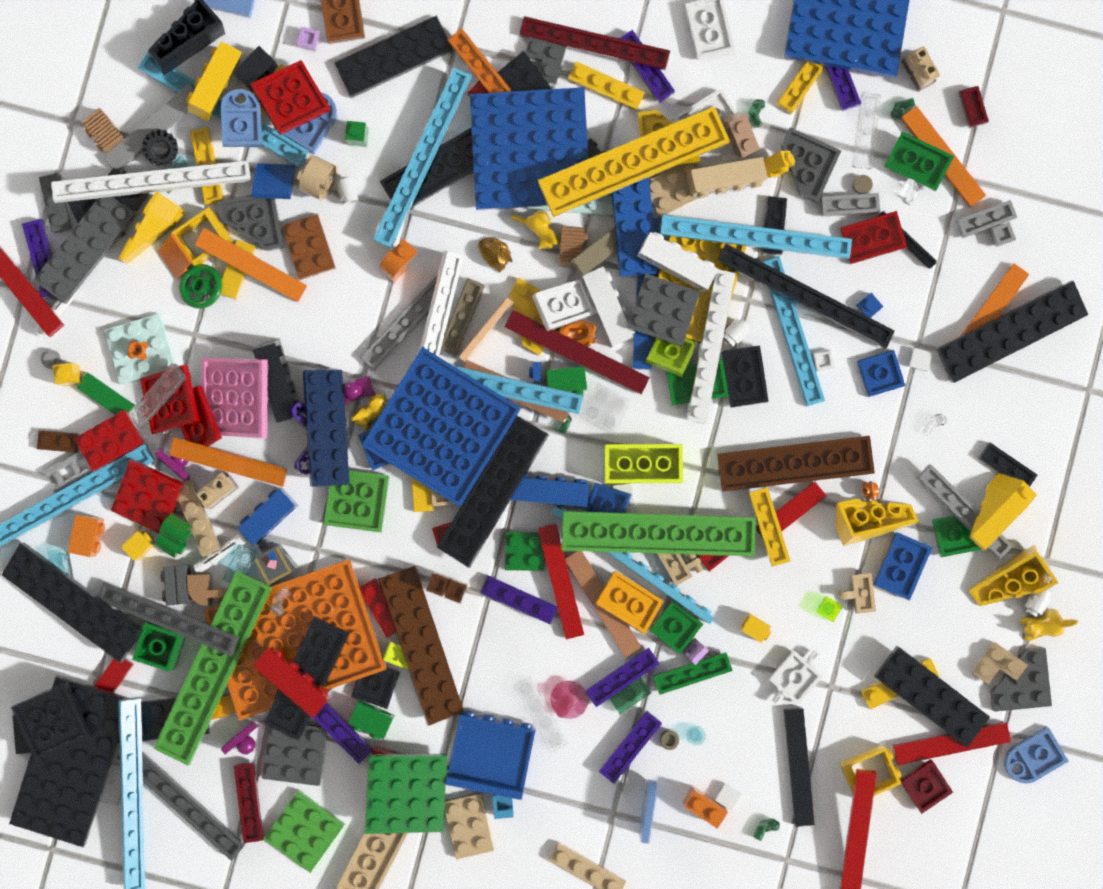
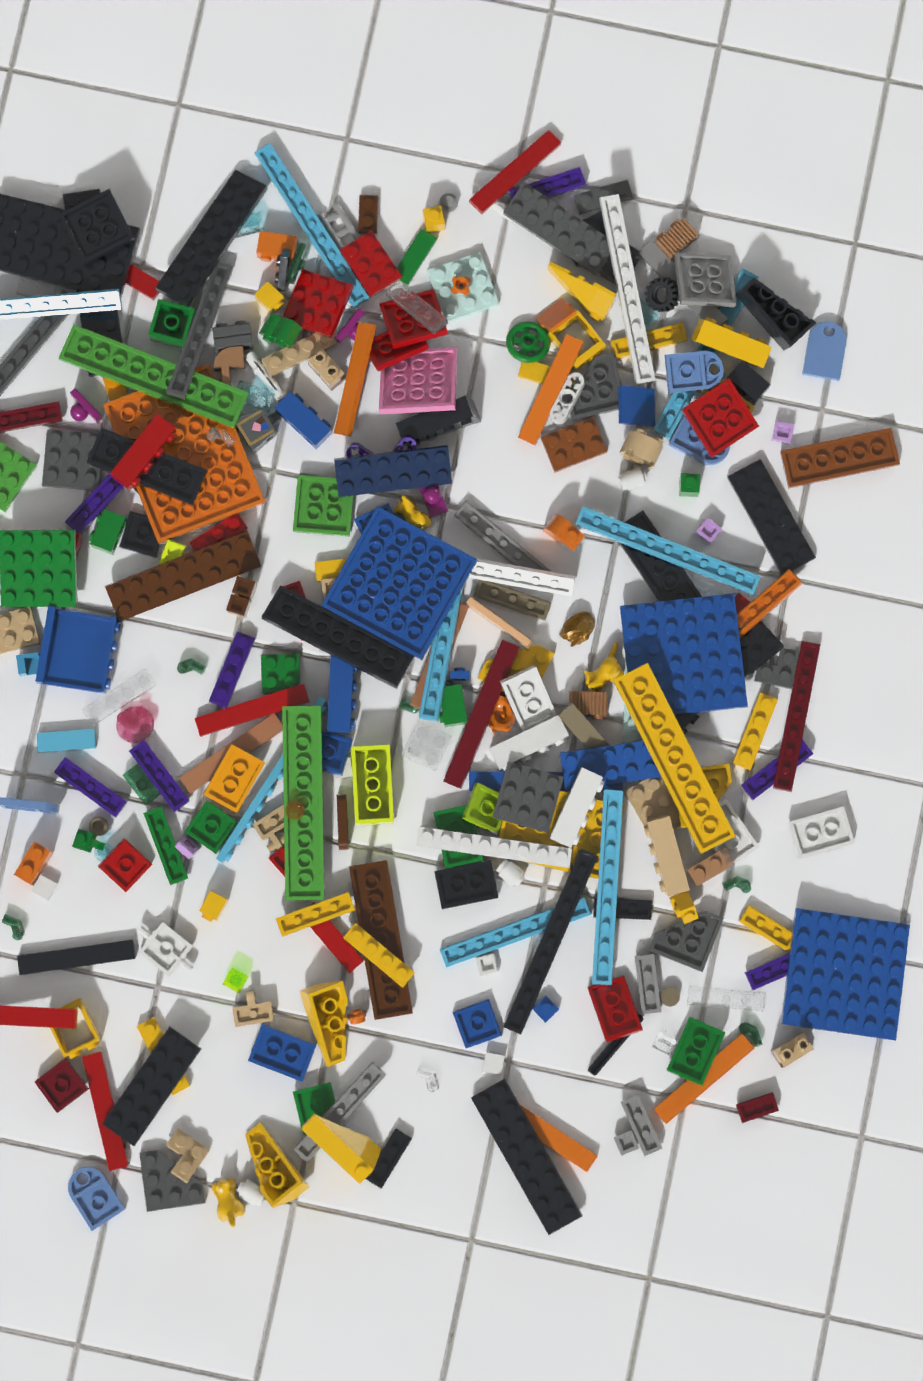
camera: 85 degrees right, 5 degrees down
none -> medium azure tile [36,729,96,753]
none -> green plate [72,829,105,853]
none -> red tile [98,838,152,892]
none -> clear green arm [177,658,206,675]
none -> black plate [275,248,291,291]
none -> clear orange plate [285,801,305,820]
none -> clear green plate [287,243,307,285]
none -> reddish brown beam [337,794,349,850]
none -> yellow plate [343,923,415,988]
none -> white beam [550,372,585,425]
none -> light grey plate [674,253,737,307]
none -> lavender plate [695,517,722,545]

